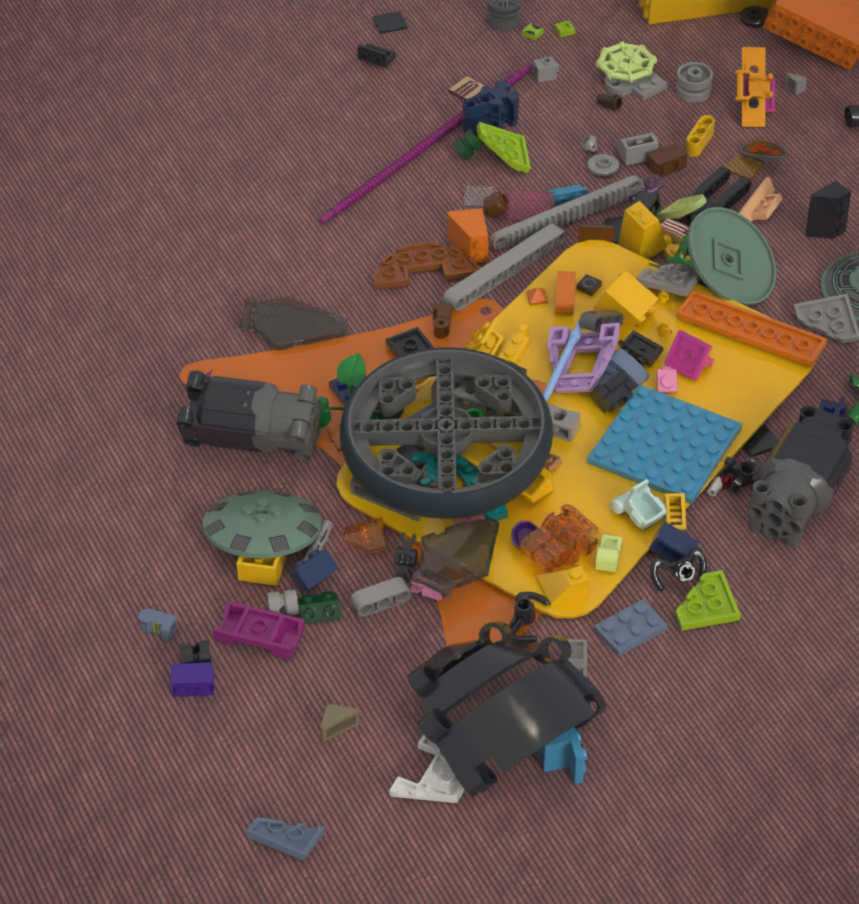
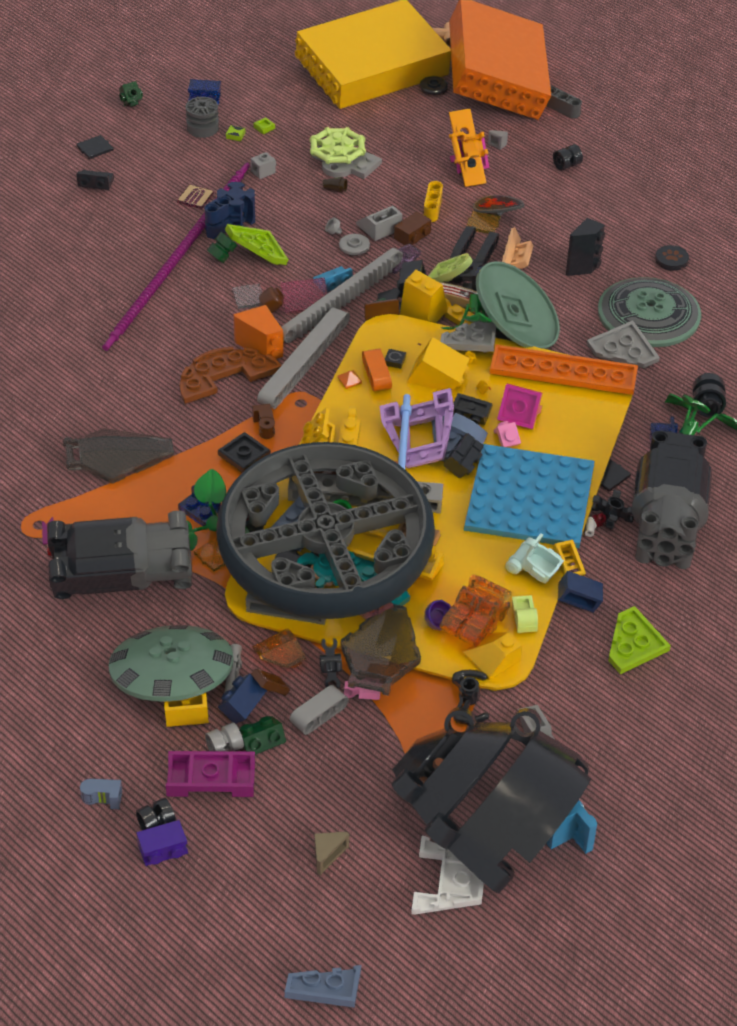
camera: 20 degrees left, 0 degrees up
dark grey beam [579,309,623,332] -> none
sand blue plate [594,599,668,657] -> none
black piece [650,547,707,591] -> none
light grey wheel [675,62,713,103] -> none
none -> reddish brown plate [251,668,290,696]

